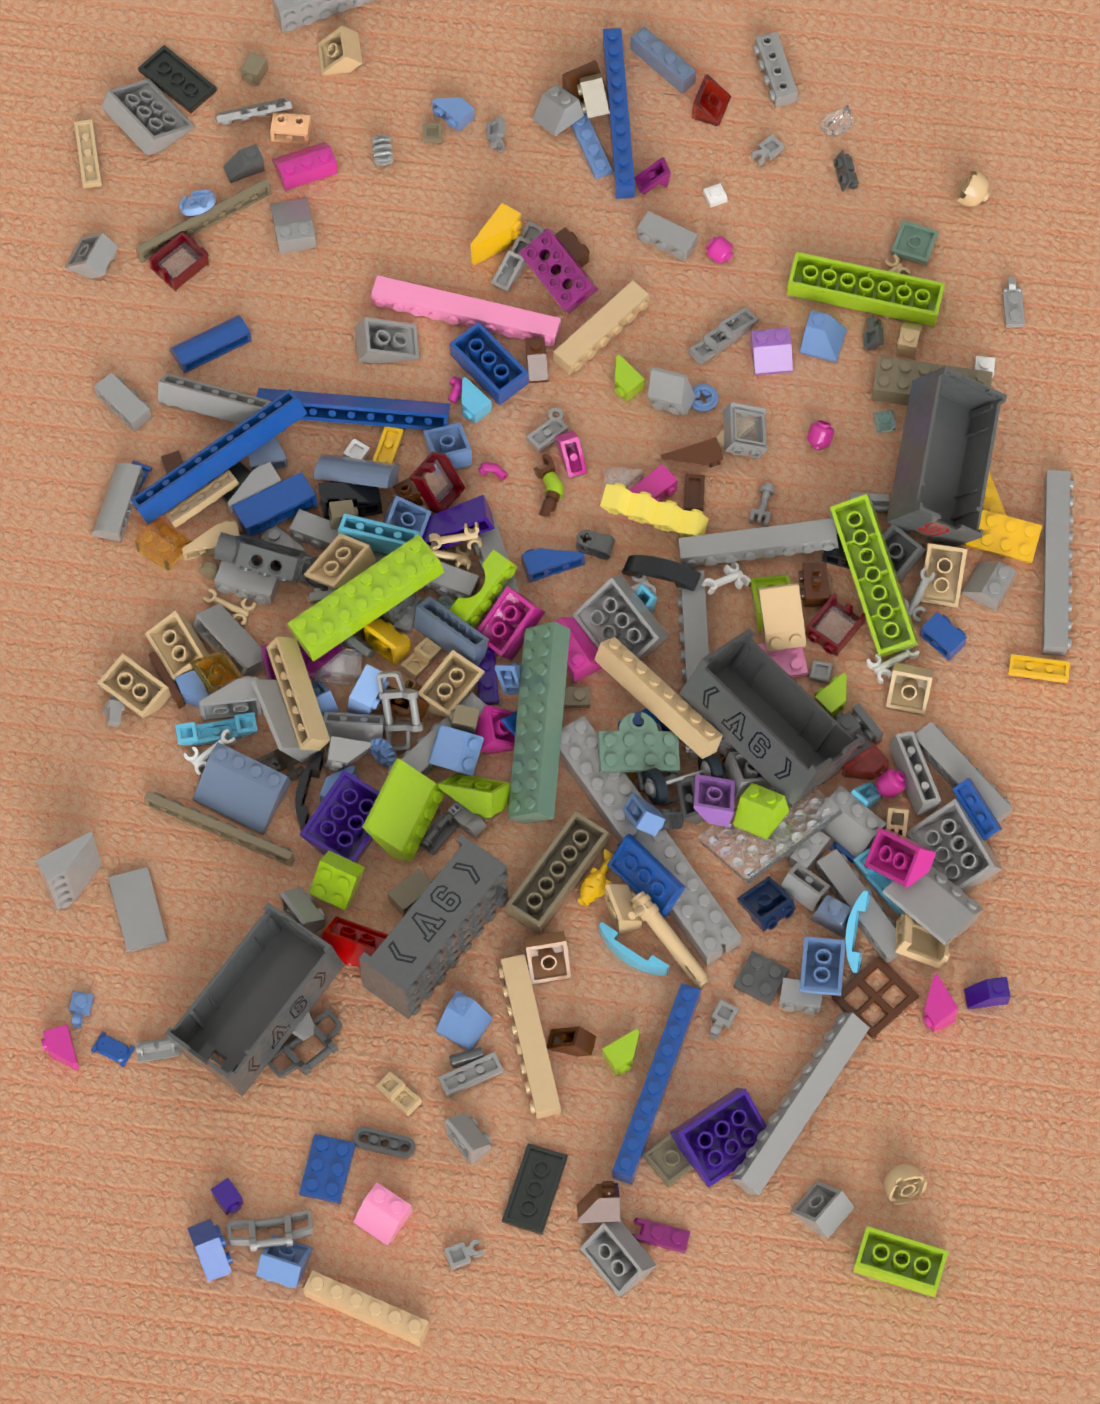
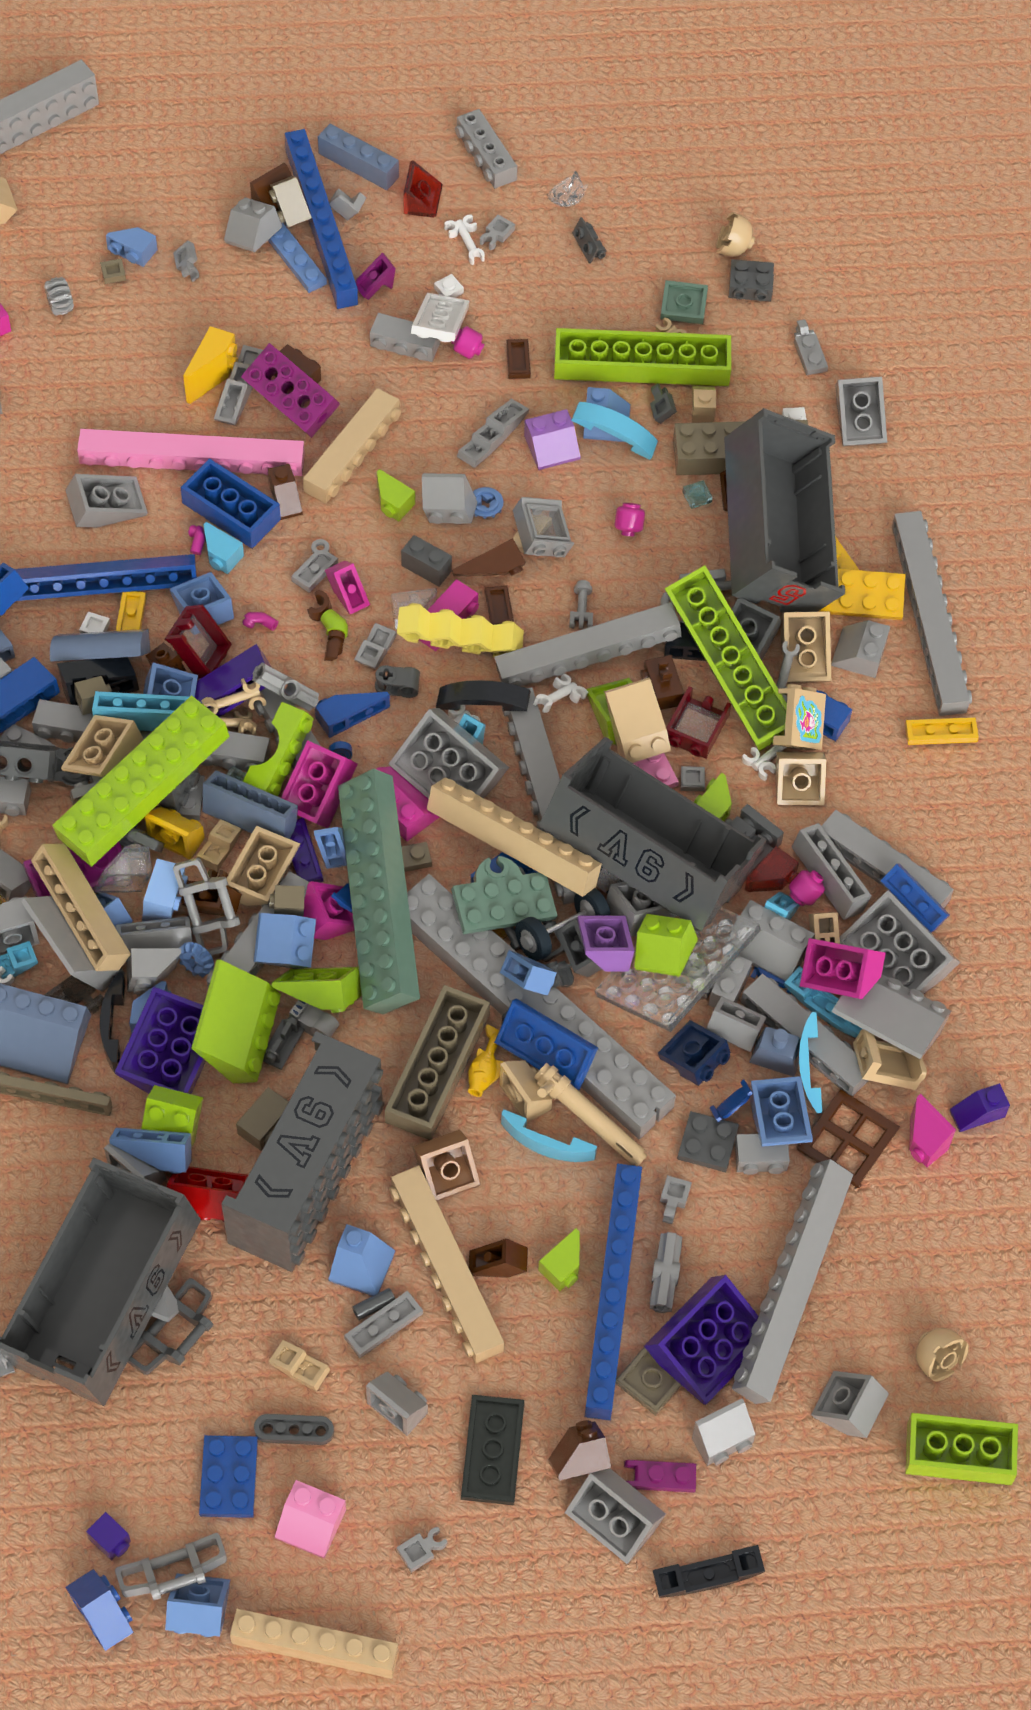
camera: 15 degrees left, 5 degrees down
none -> medium blue slope [109,1128,192,1174]
none -> light grey piece [252,662,319,711]
none -> light grey panel [329,189,367,221]
none -> blue tile [329,741,352,759]
none -> light grey slope [354,623,397,670]
none -> dark grey brick [401,535,452,587]
none -> white plate [411,293,469,342]
none -> white bar [444,214,485,265]
none -> reddish brown tile [506,339,531,379]
none -> medium azure slope [571,402,658,460]
none -> light grey piece [650,1232,682,1313]
none -> black slope [653,1545,765,1598]
none -> slope [692,1399,756,1466]
none -> blue piece [710,1079,753,1122]
none -> dark grey plate [728,259,774,302]
none -> tan panel [773,684,826,750]
none -> light grey slope [835,377,887,446]

